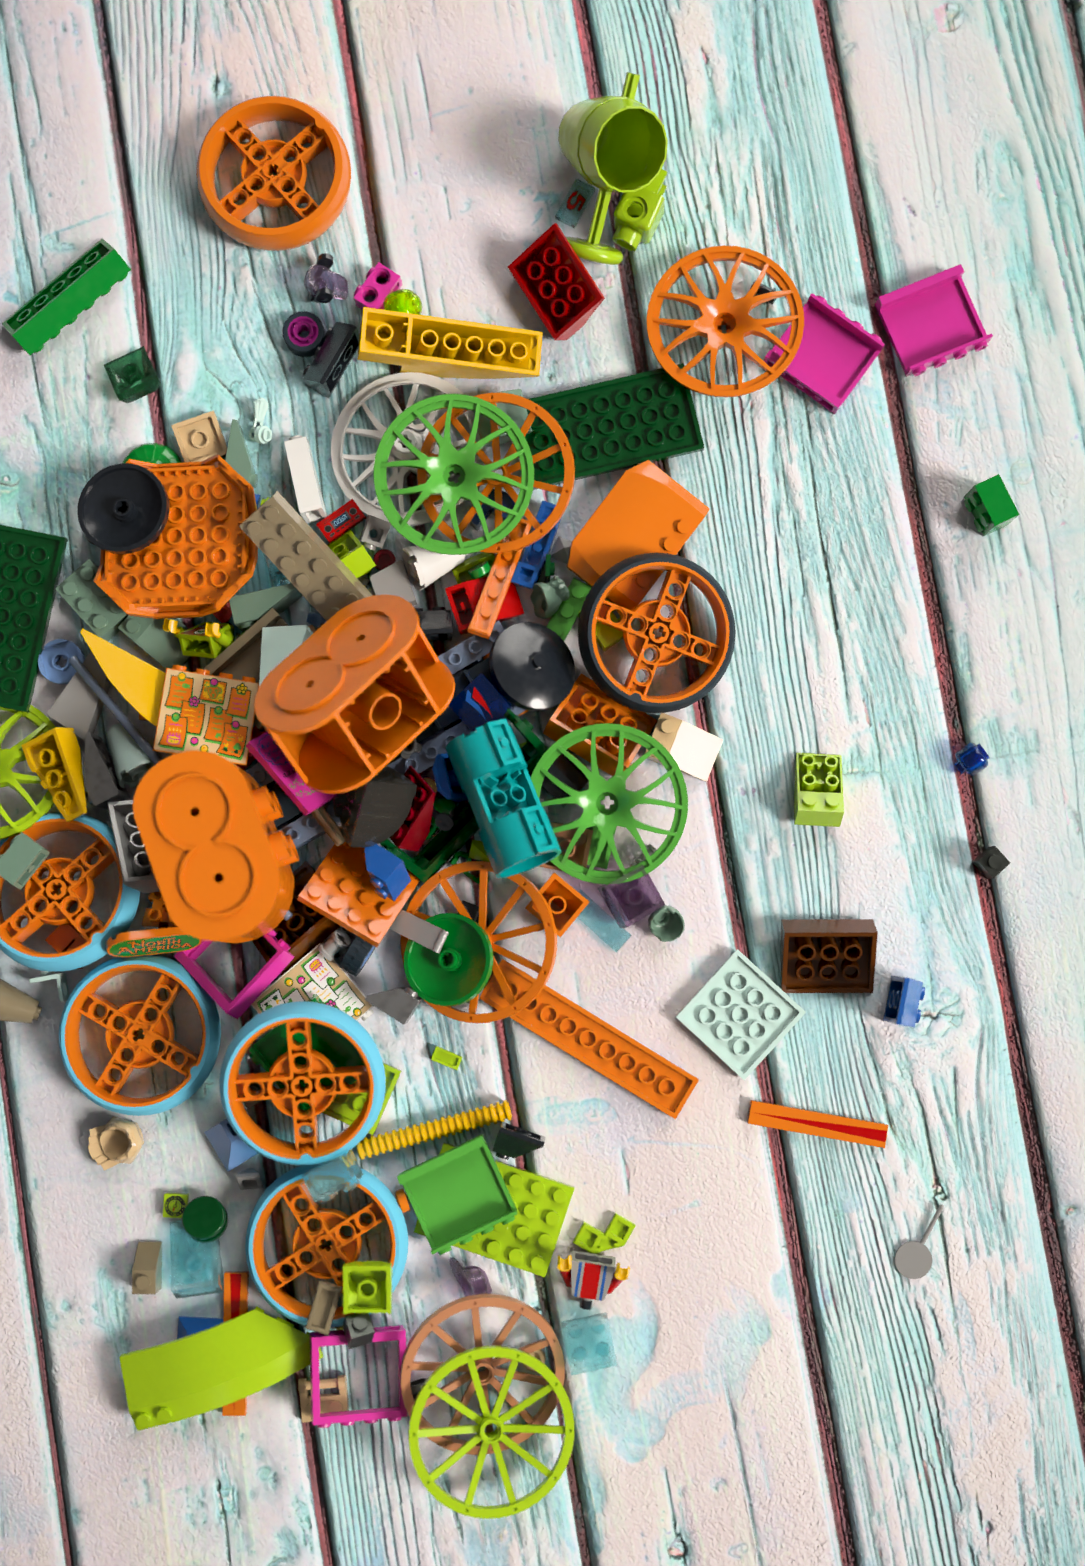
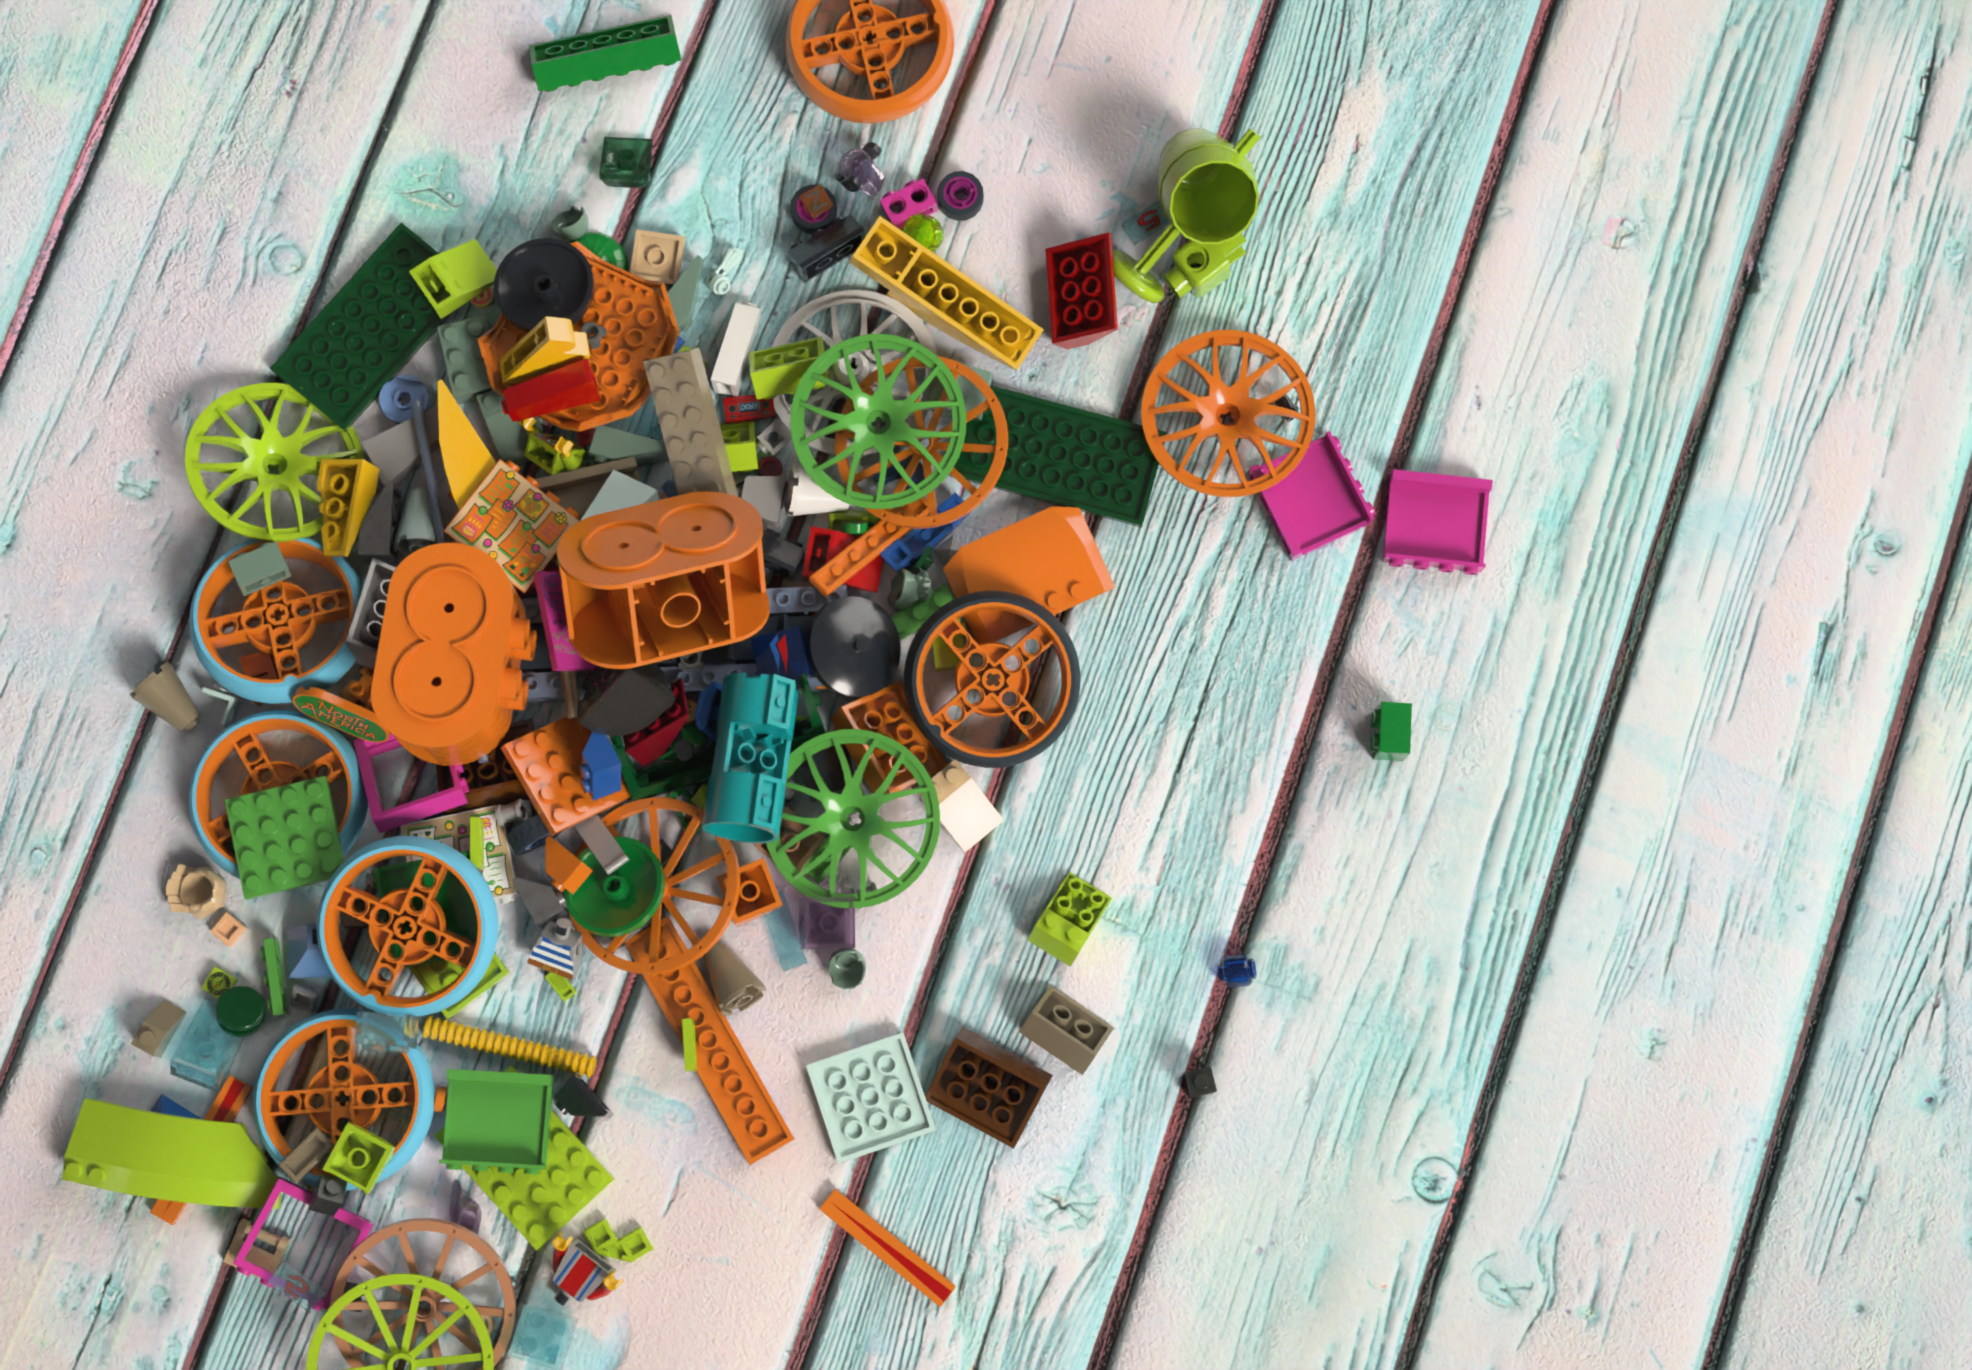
camera: 20 degrees right, 5 degrees down
blue slope [883,976,925,1028] -> none
none -> light nougat tile [210,911,247,948]
none -> bright green plate [225,776,345,900]
none -> bright green plate [260,938,289,1017]
none -> clear light blue tile [267,1260,326,1313]
none -> lime slope [409,239,497,319]
none -> tile [470,287,494,309]
none -> lime tile [470,817,484,871]
none -> yellow brick [499,316,590,384]
none -> red slope [501,358,601,422]
none -> torso [527,918,583,980]
none -> orange slope [545,835,593,894]
none -> sand green hair [551,206,589,241]
none -> dark grey plate [581,321,607,349]
none -> lime tile [682,1018,697,1072]
none -> dark tan cone [704,942,766,1016]
none -> lime slope [749,336,830,400]
none -> clear orange tile [799,184,834,219]
none -> wheel [937,171,984,221]
none -> dark tan slope [1019,985,1114,1075]

